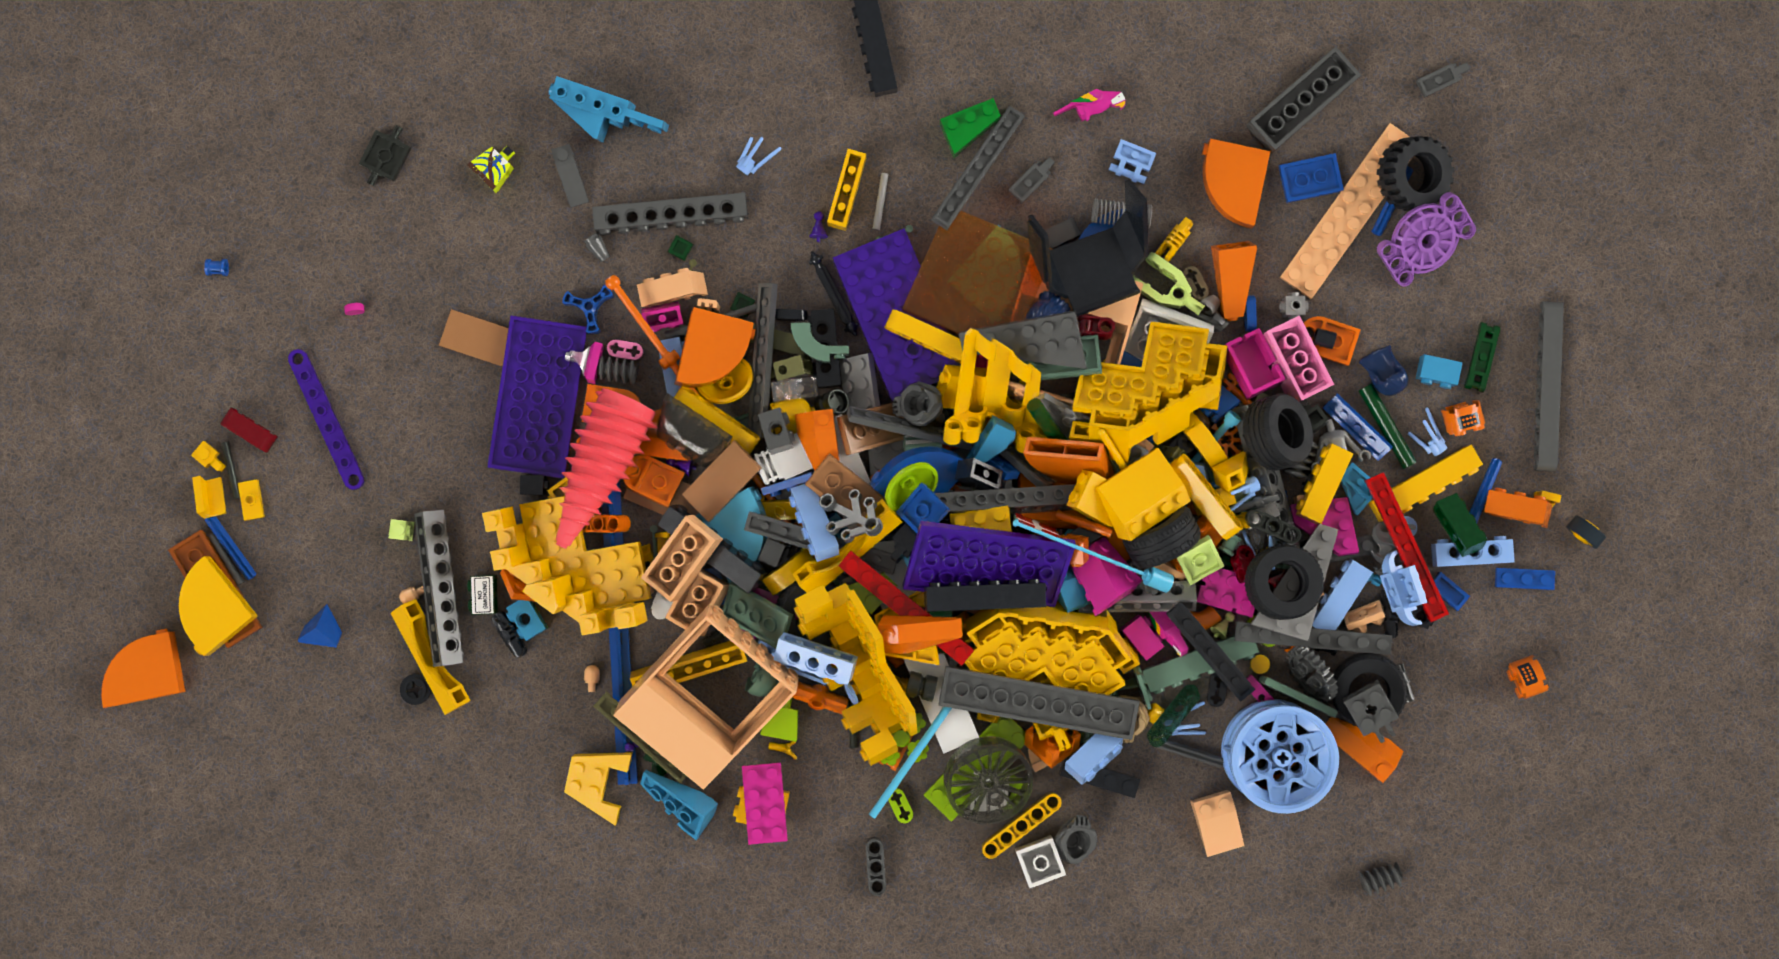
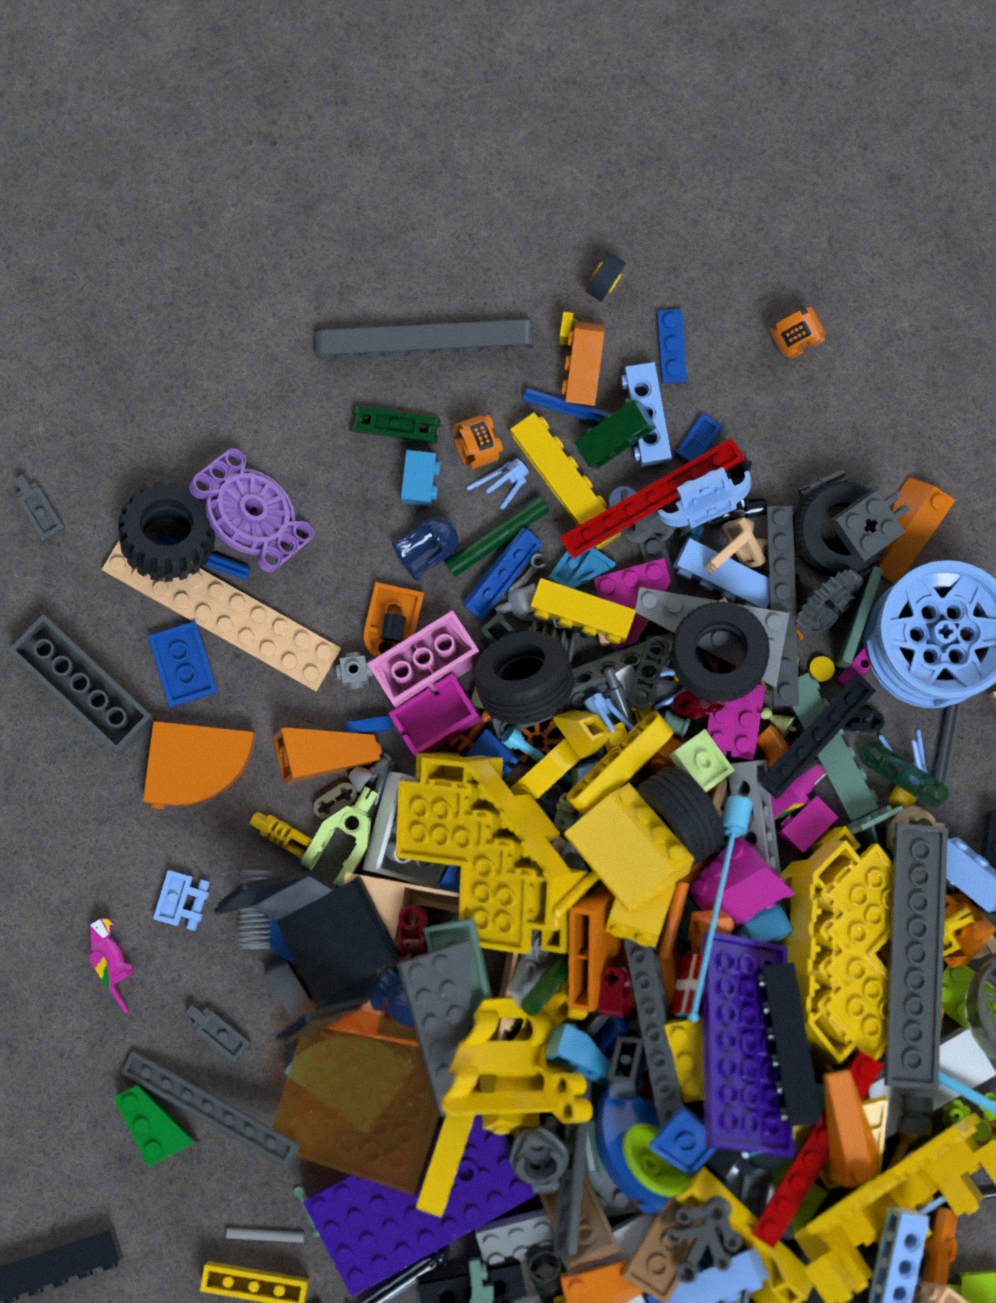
camera: 95 degrees left, 5 degrees down
none -> dark red piece [598,966,631,1018]
none -> light nougat tile [704,531,752,574]

